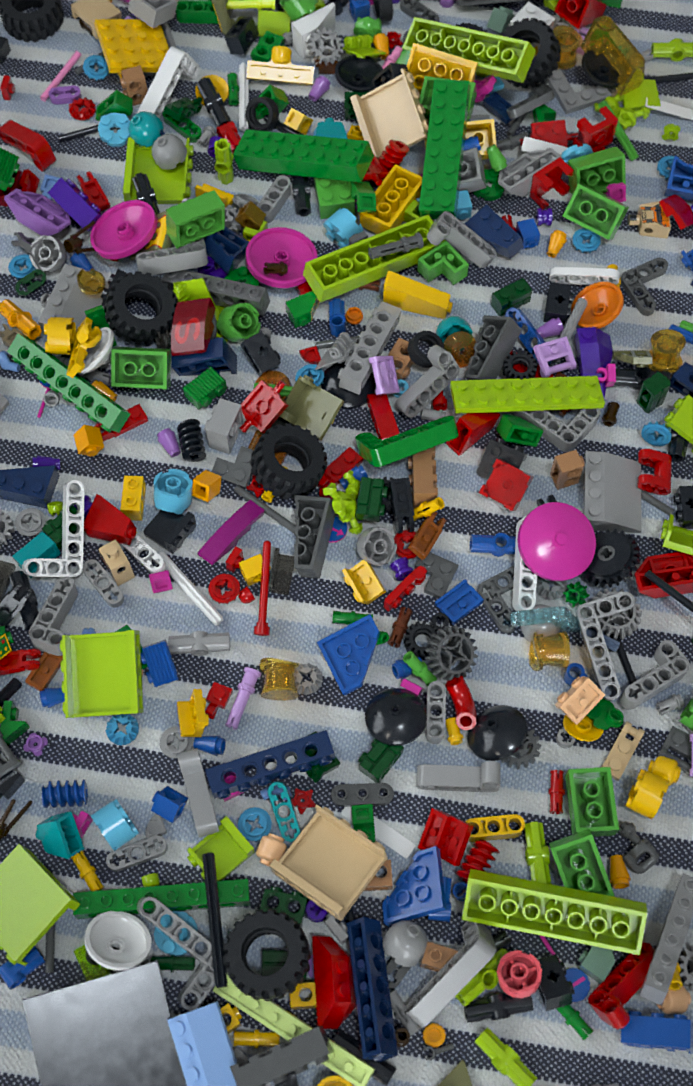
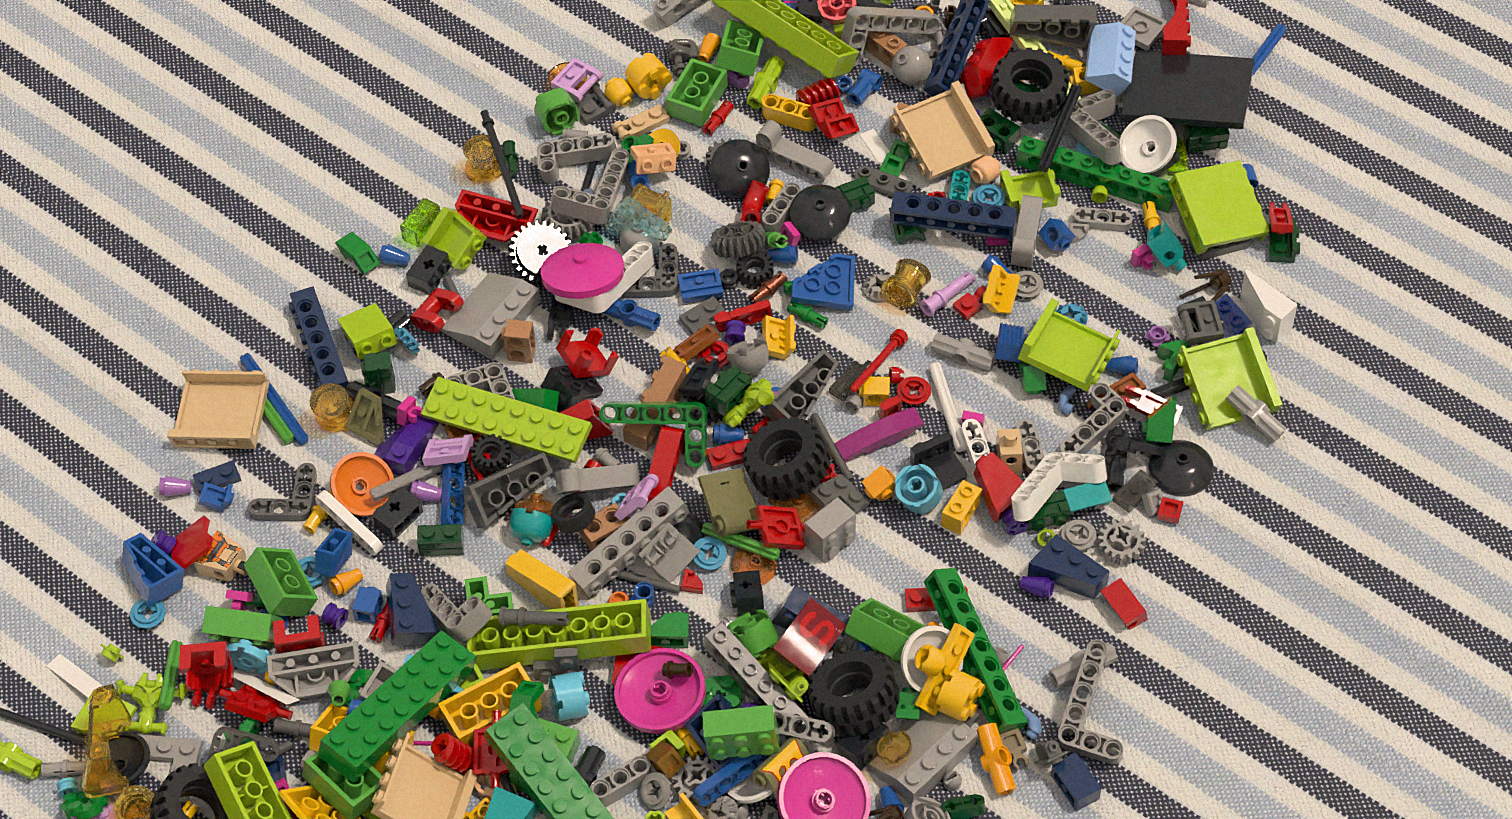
camera: 150 degrees left, 10 degrees down
blue piece [42,779,88,808] -> none
light orange brick [74,425,104,457] -> none
medium azure brick [91,799,139,851] -> none
medium lavender cone [157,428,181,457] -> none
black piece [177,419,206,462] -> none
green brick [183,367,227,410] -> none
blue plate [382,846,447,926] -> none
none -> blue brick [314,528,353,577]

